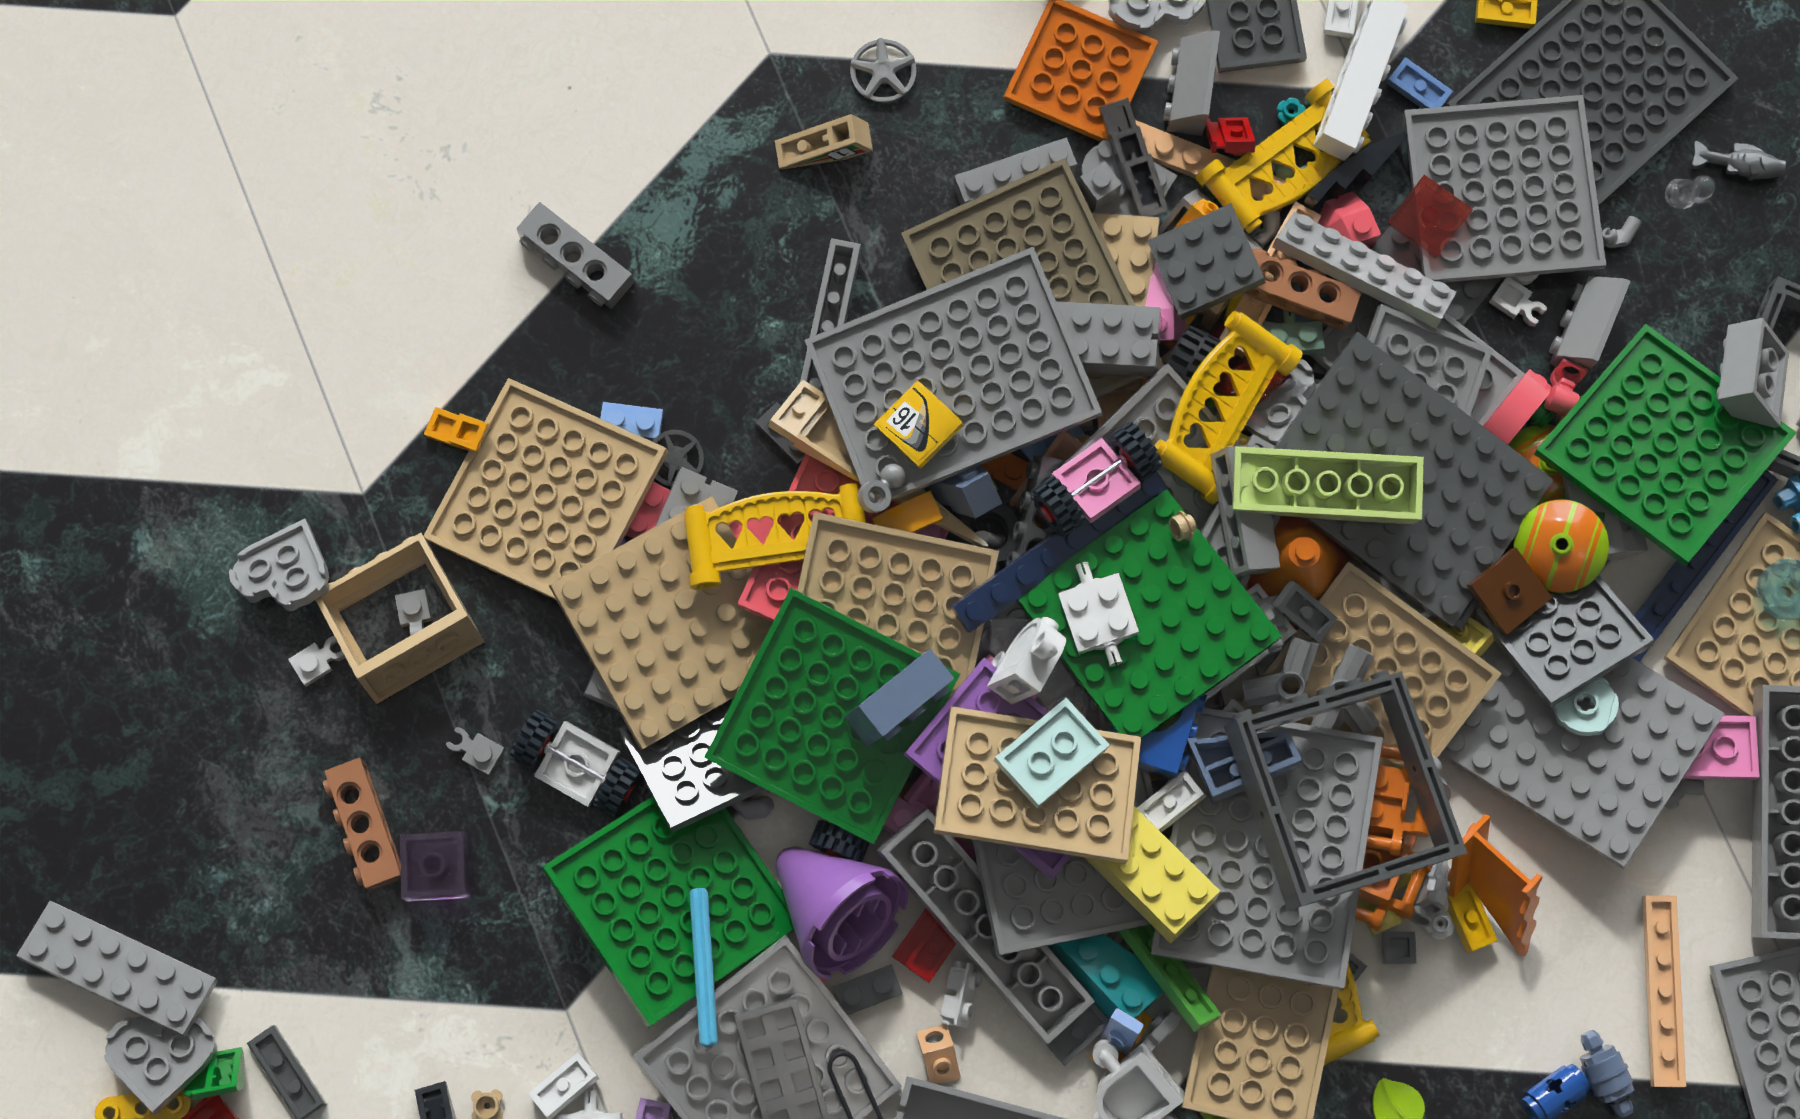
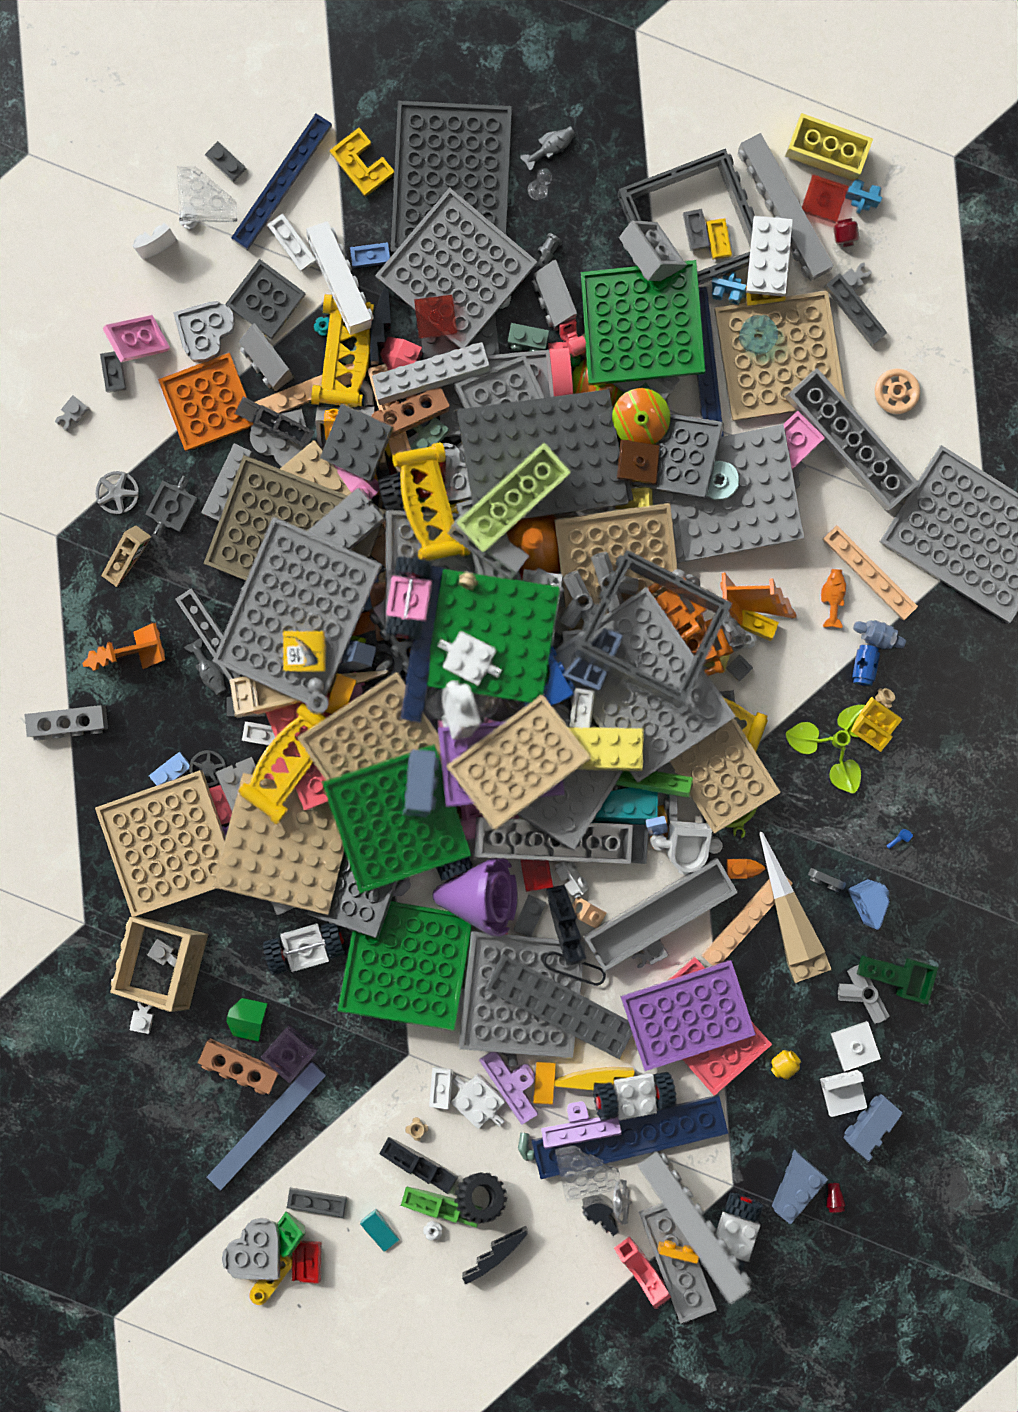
camera: 50 degrees left, 10 degrees up
light grey plate [16,901,218,1038] -> none
light grey plate [229,519,329,611] -> none
light orange slope [424,407,489,452] -> none
light grey plate [446,727,506,776] -> none
medium azure axle [690,888,718,1047] -> none
light aqua plate [994,698,1110,809] -> none
light grey brick [1078,161,1122,212] -> none
red plate [1205,117,1256,156] -> none
dark grey plate [1272,580,1338,643] -> none
white plate [1489,277,1547,327] -> none
light grey arm [1602,216,1642,248] -> none
none -> orange piece [83,623,165,670]
none -> dark grey plate [145,475,198,537]
none -> dark grey animal [184,638,227,695]
none -> sand blue tile [207,1062,326,1190]
none -> green slope [226,998,268,1042]
none -> white plate [242,722,275,745]
none -> sand green brick [507,323,549,352]
none -> dark grey piece [534,233,562,267]
none -> black slope [546,885,587,966]
none -> orange animal [821,569,846,628]

